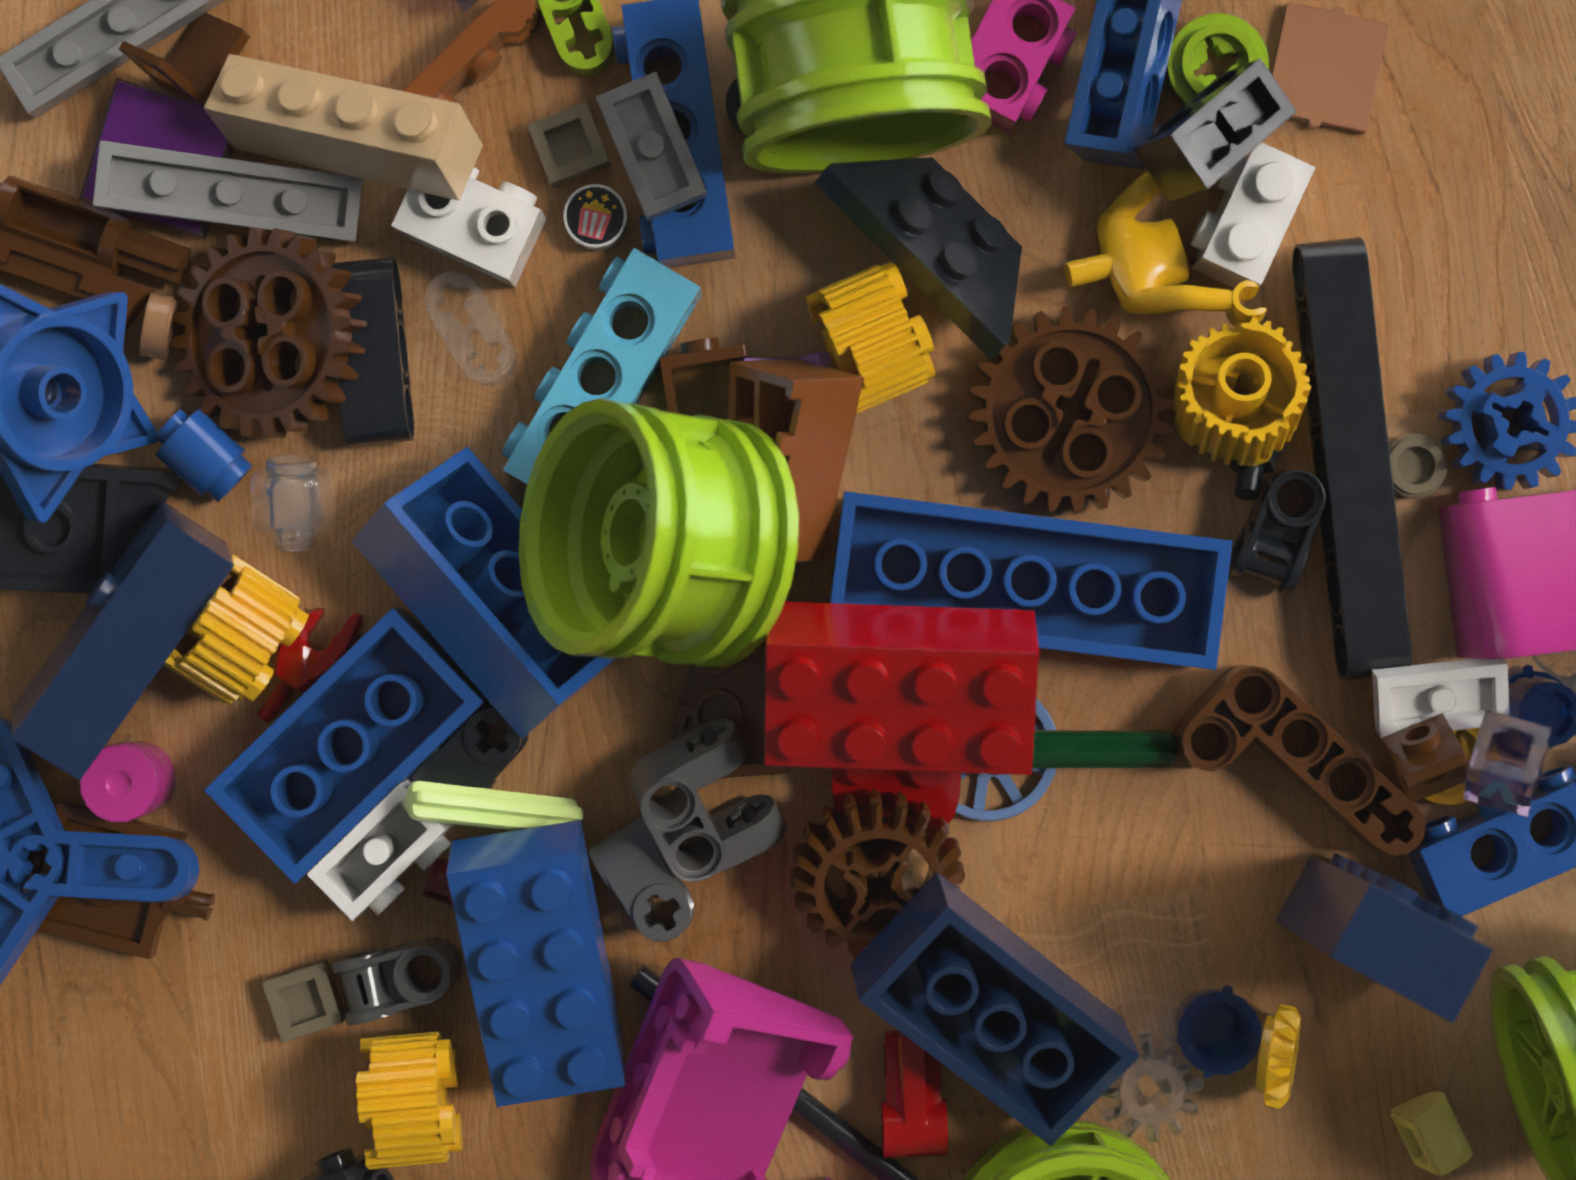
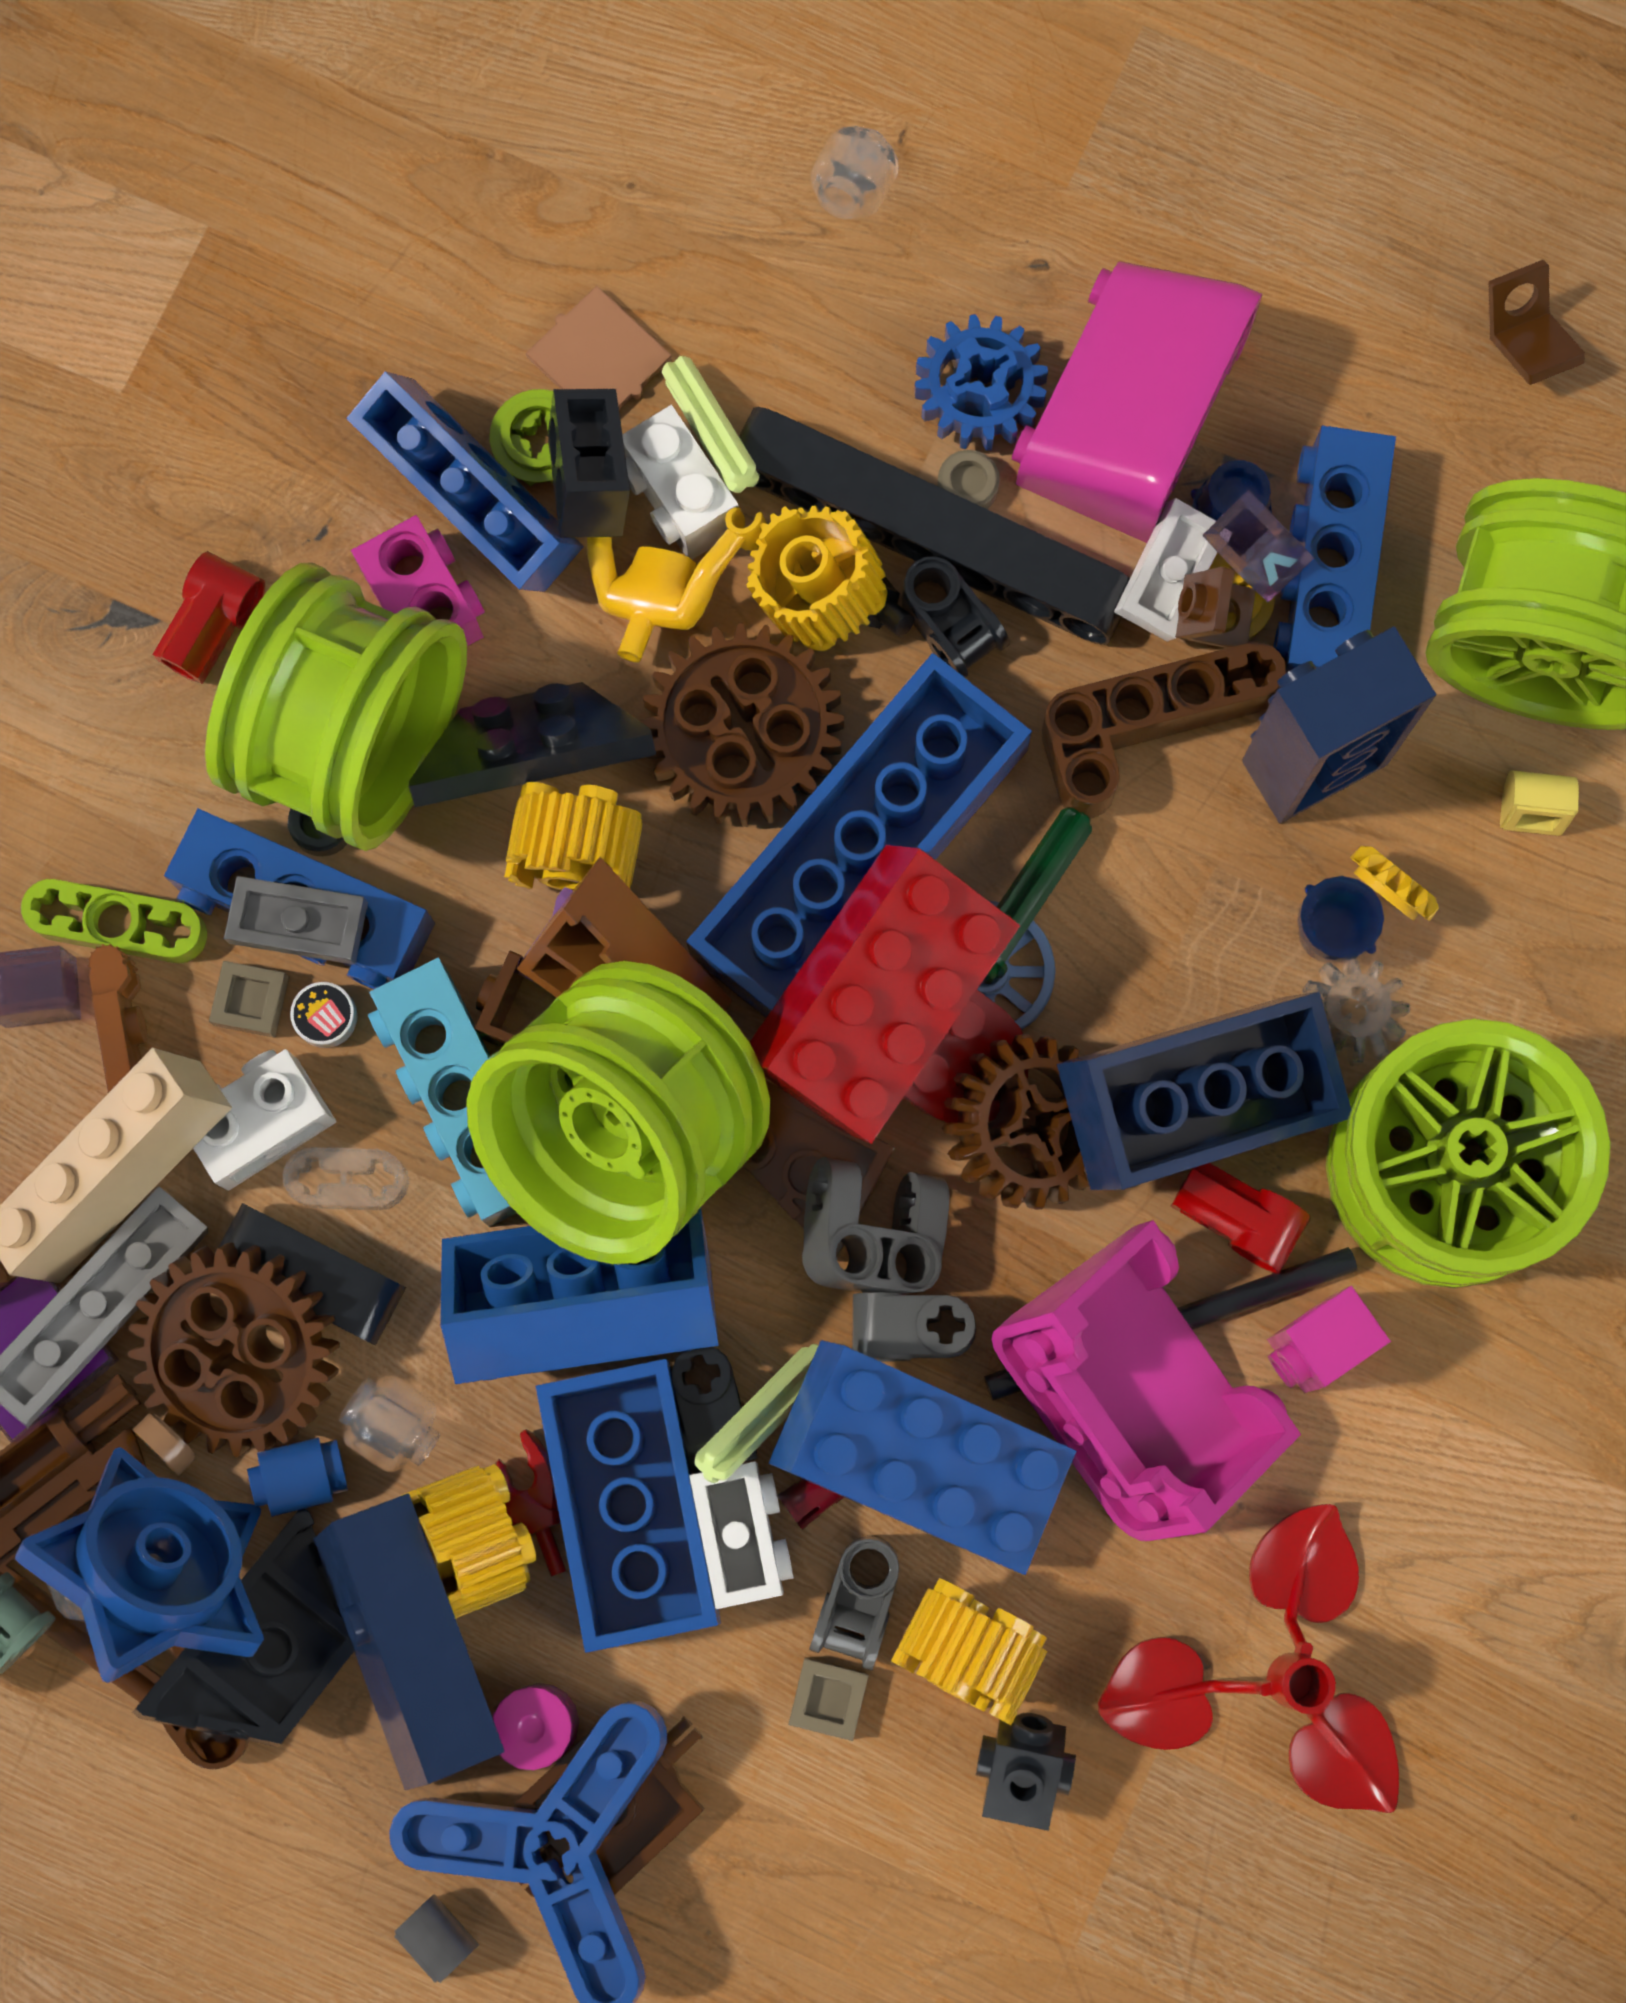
camera: 55 degrees left, 10 degrees down
none -> yellowish green axle [662,356,759,493]

